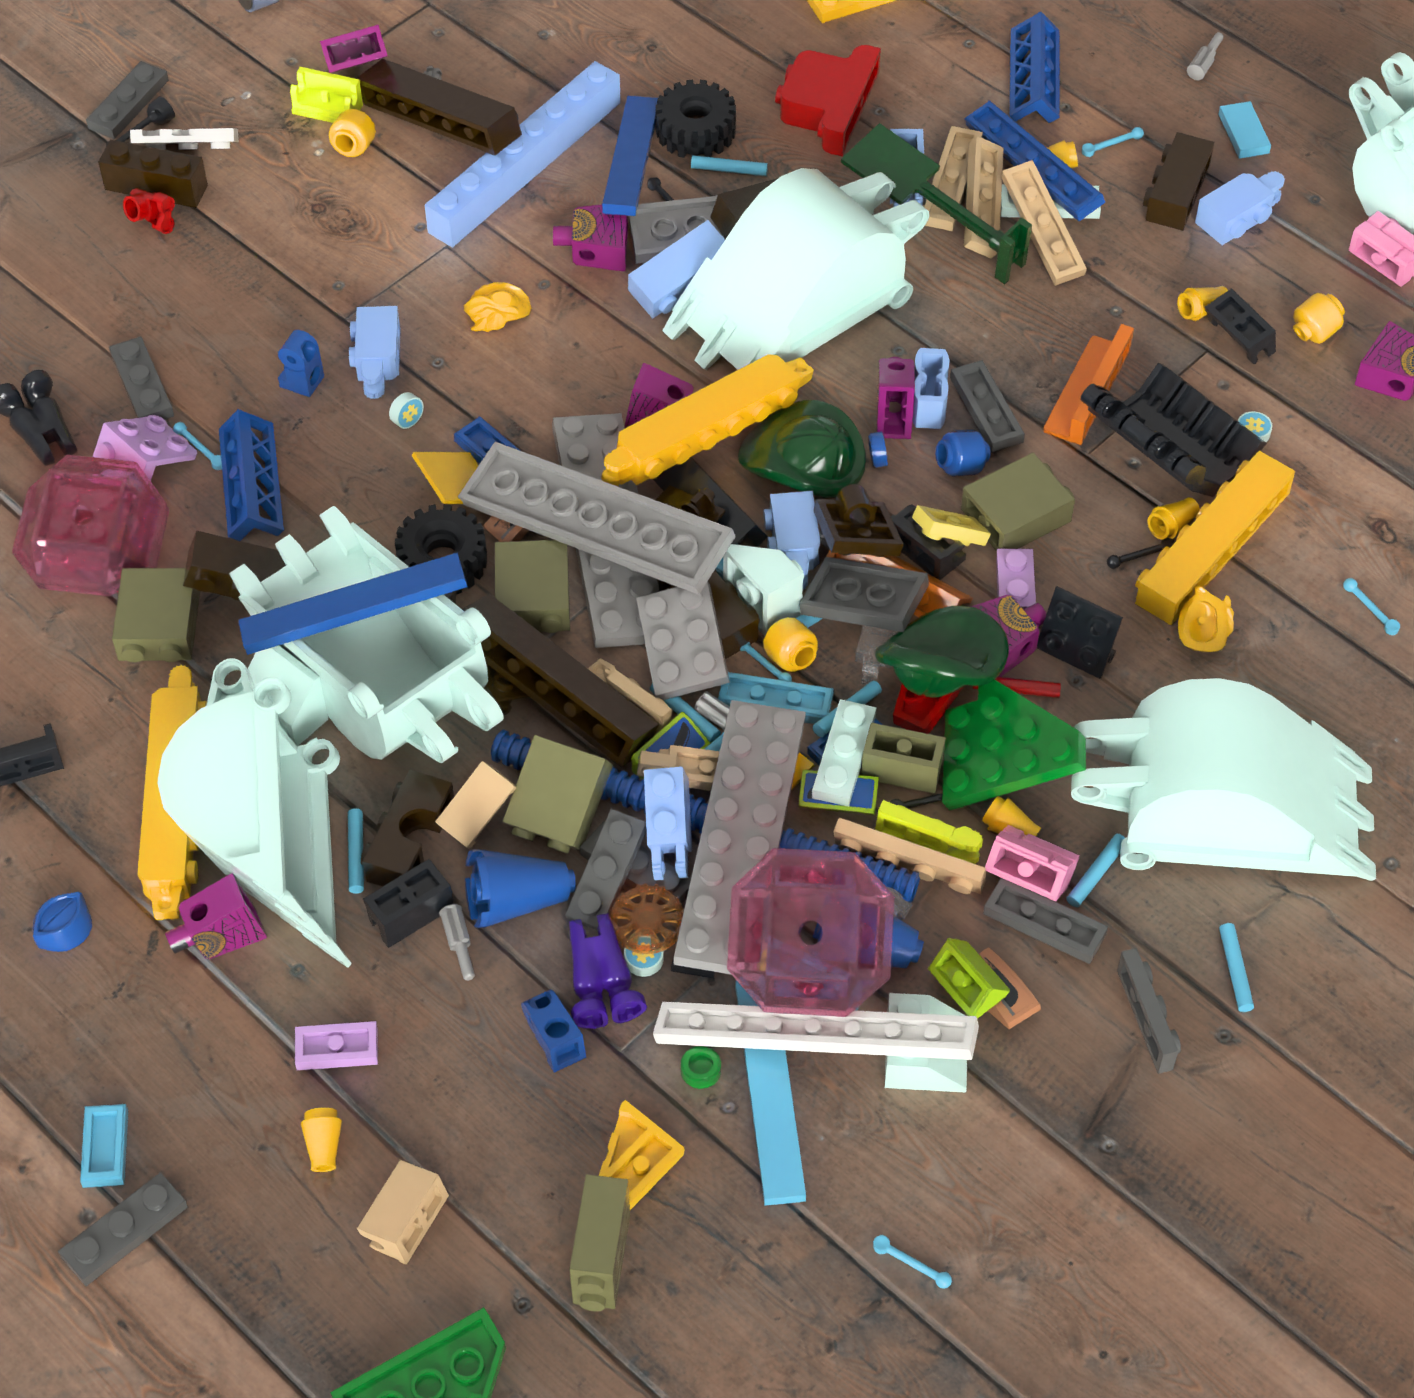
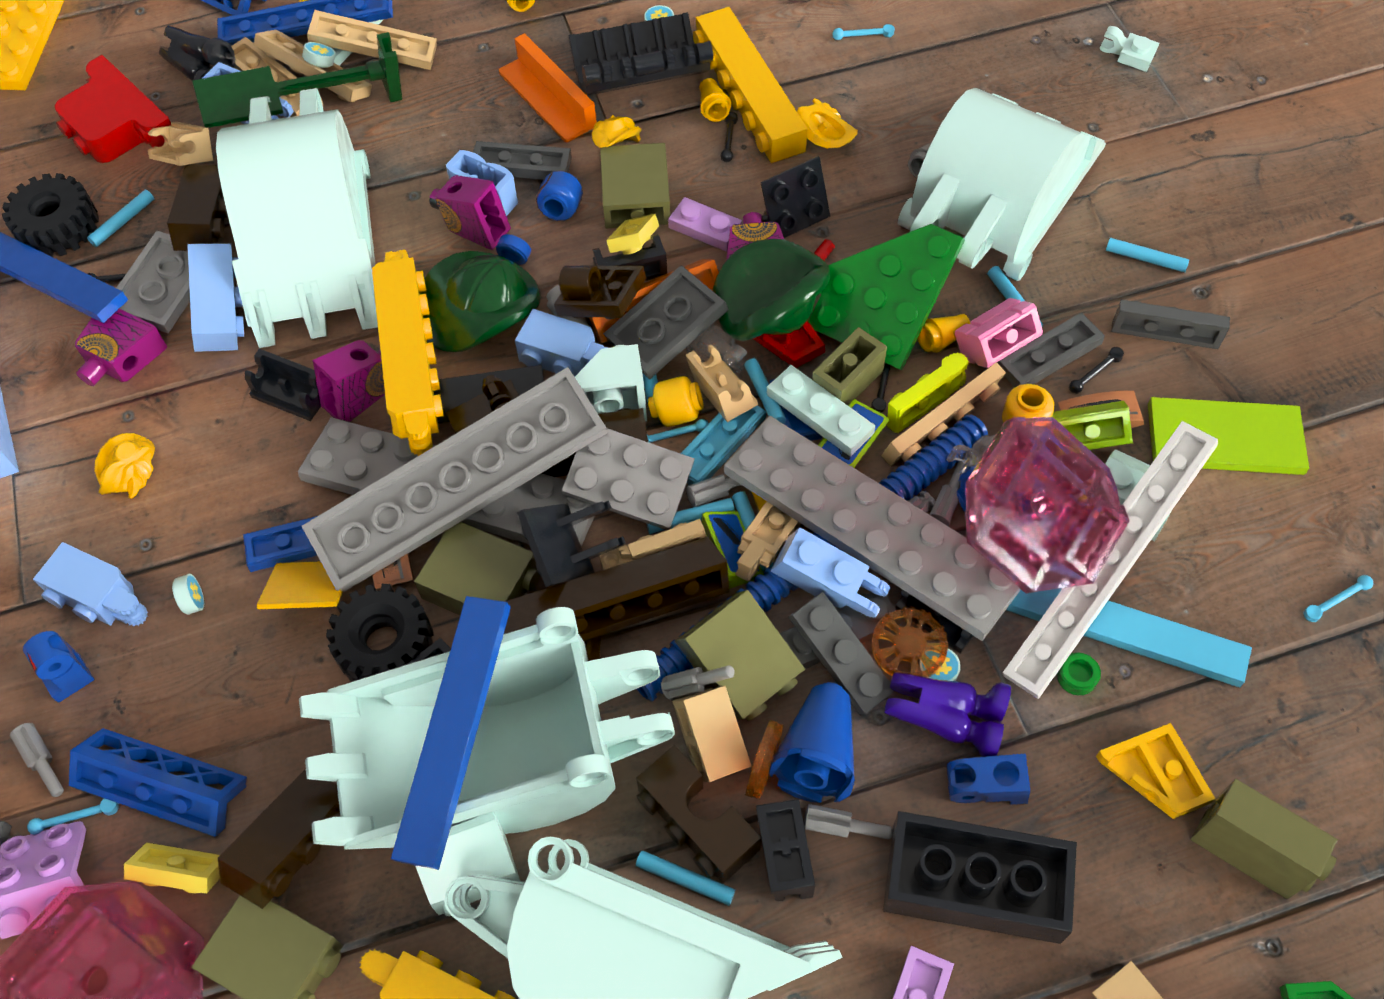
camera: 60 degrees left, 5 degrees up
none -> light grey axle [10,723,64,797]
none -> light yellow plate [124,842,220,894]
none -> tan hinge [148,122,213,166]
none -> black piece [159,26,236,80]
none -> black hinge [245,348,321,421]
none -> light aqua tile [302,42,336,68]
none -> black plate [517,500,626,587]
none -> yellow hat [592,115,642,148]
none -> light grey axle [661,665,734,700]
none -> tan hinge [685,345,758,422]
none -> clear orange wheel [745,719,784,799]
none -> black brick [883,811,1077,944]
none -> yellow head [1002,384,1054,439]
none -> black hinge [1069,347,1124,394]
none -> lime tile [1148,397,1309,475]

